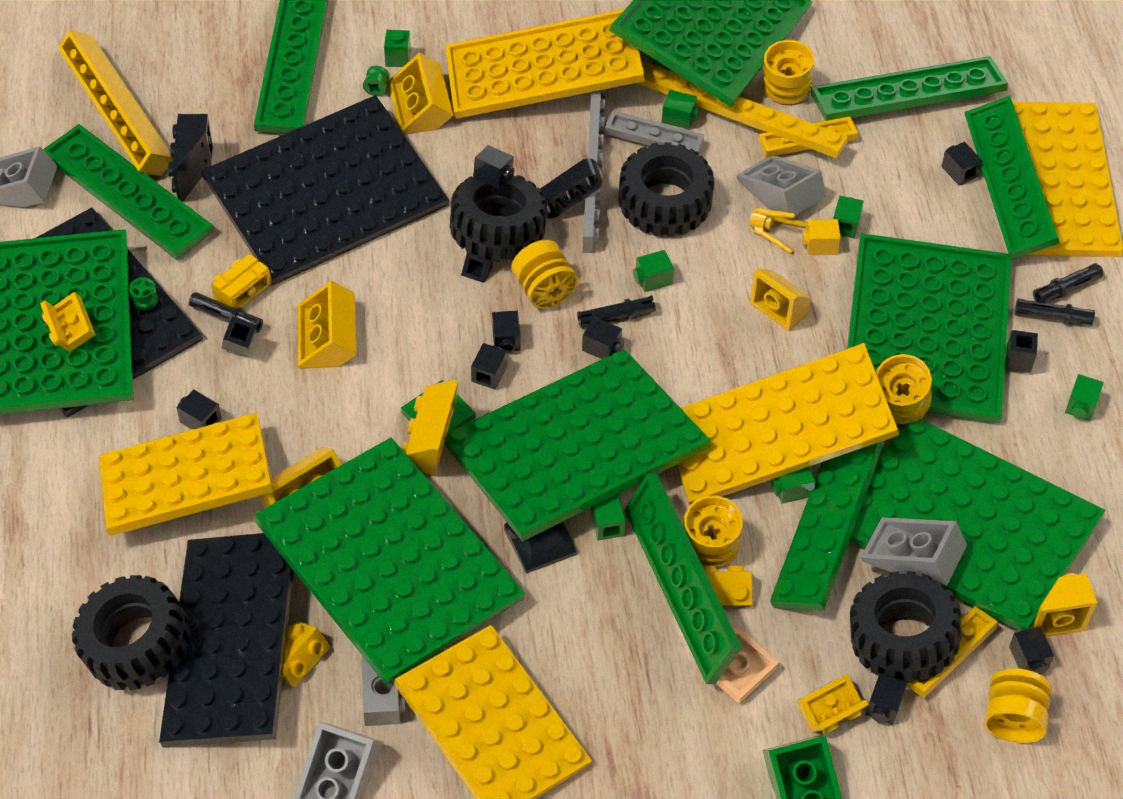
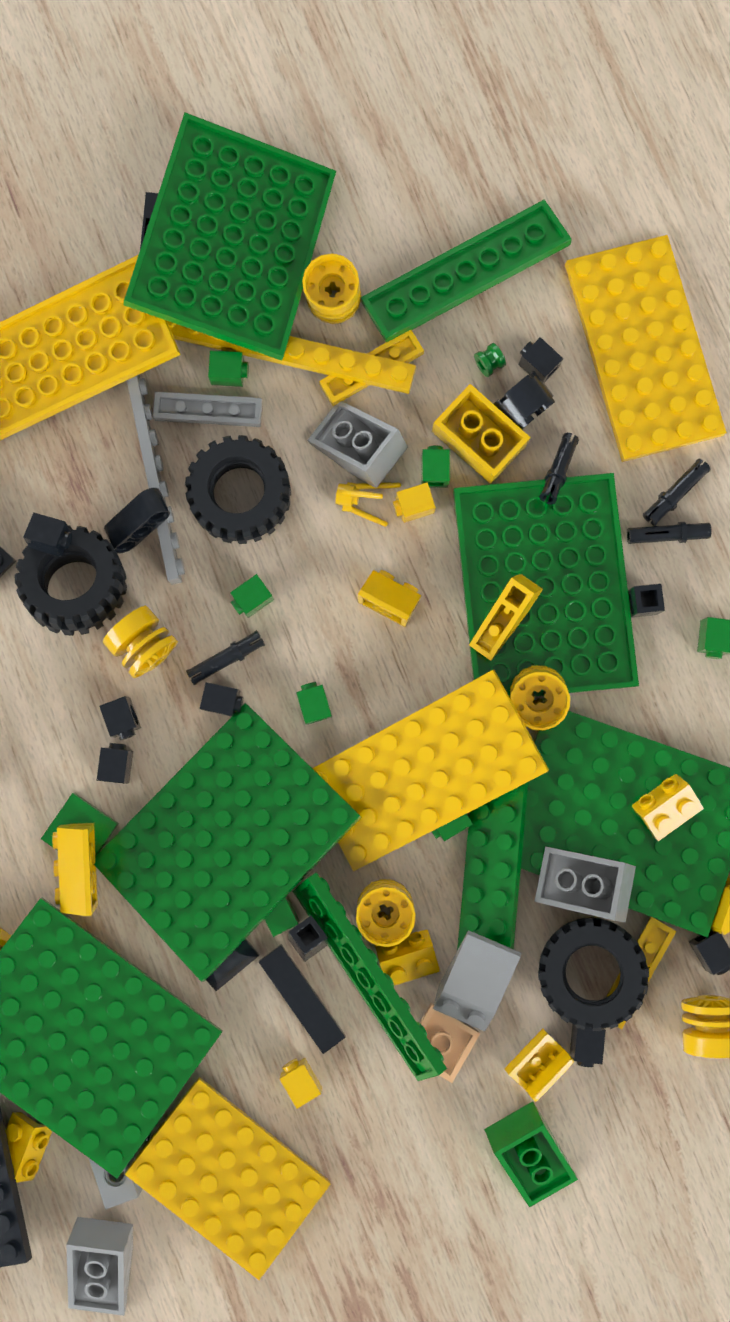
camera: 15 degrees left, 30 degrees up
black slope [461,252,493,283] -> none
green plate [964,95,1060,260] -> none
none -> black tile [259,944,346,1054]
none -> yellow brick [280,1058,322,1109]
none -> black brick [288,915,328,962]
none -> green brick [296,682,332,725]
none -> yellow brick [432,384,531,484]
none -> light grey slope [433,930,521,1031]
none -> yellow slope [469,574,543,661]
none -> green wheel [474,343,506,377]
none -> black brick [494,371,555,429]
none -> black pin [539,432,579,505]
none -> yellow bracket [632,774,704,841]

